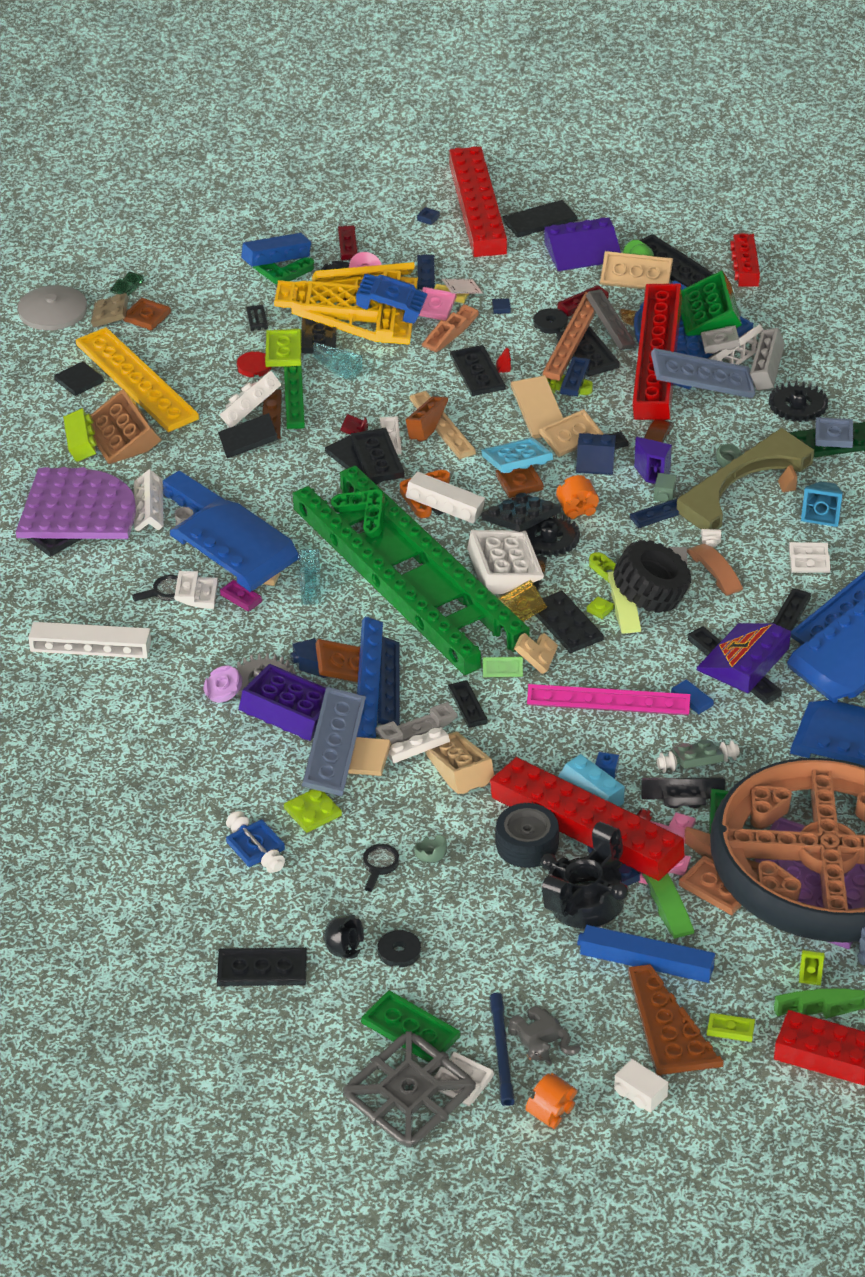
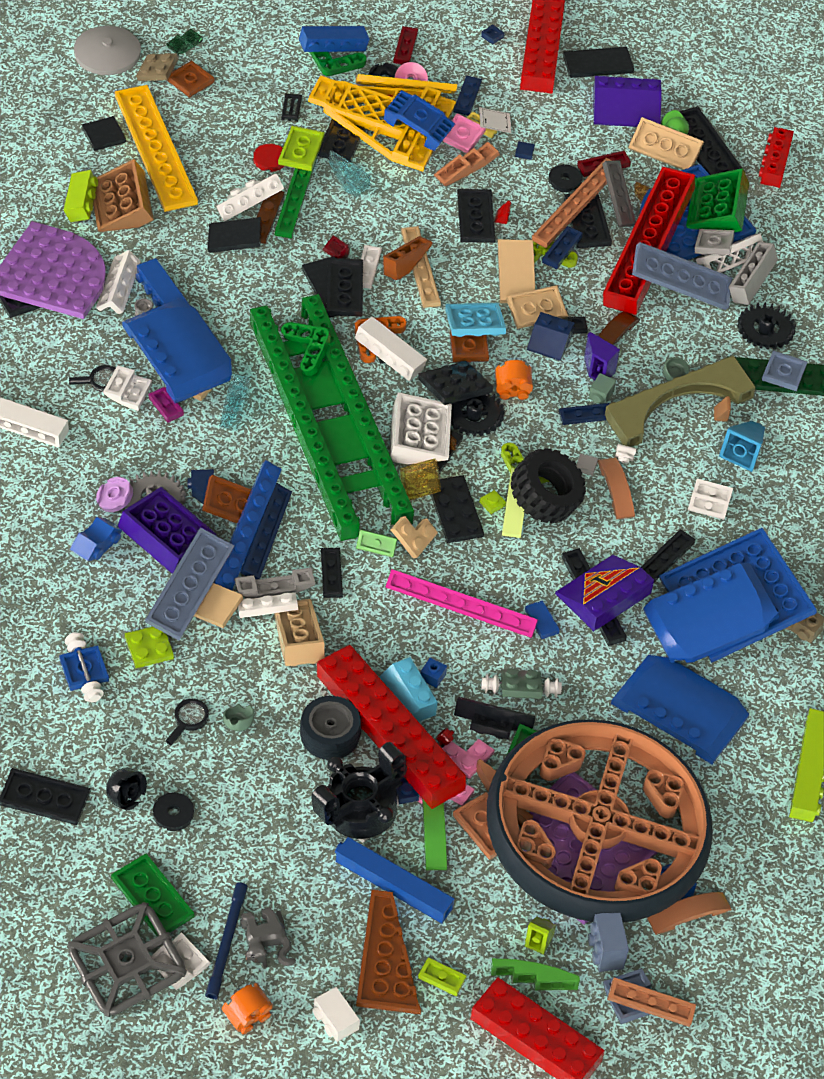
camera: 10 degrees right, 10 degrees up
none -> blue brick [70,517,122,561]

